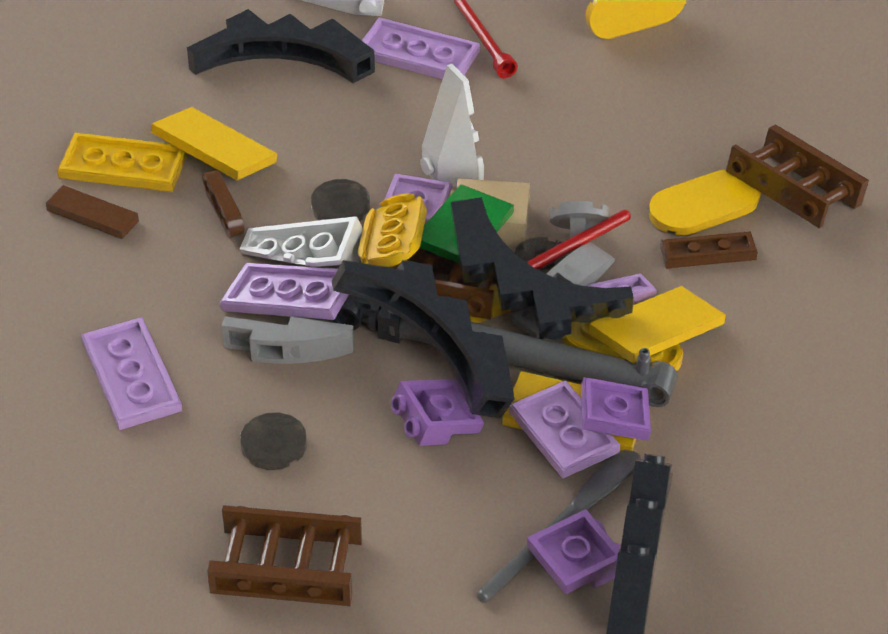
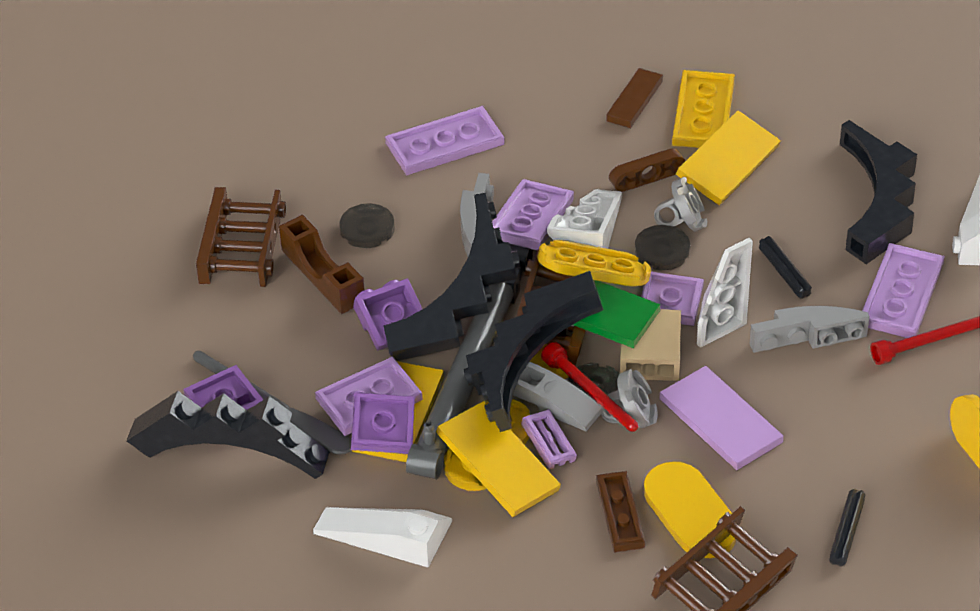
camera: 90 degrees right, 0 degrees up
none -> reddish brown arch [279,215,364,314]
none -> white wedge [313,507,452,567]
none -> light grey tile [654,177,708,232]
none -> lavender tile [660,366,783,470]
none -> light grey slope [750,306,870,353]
none -> black axle [759,236,812,299]
none -> black axle [829,489,865,567]

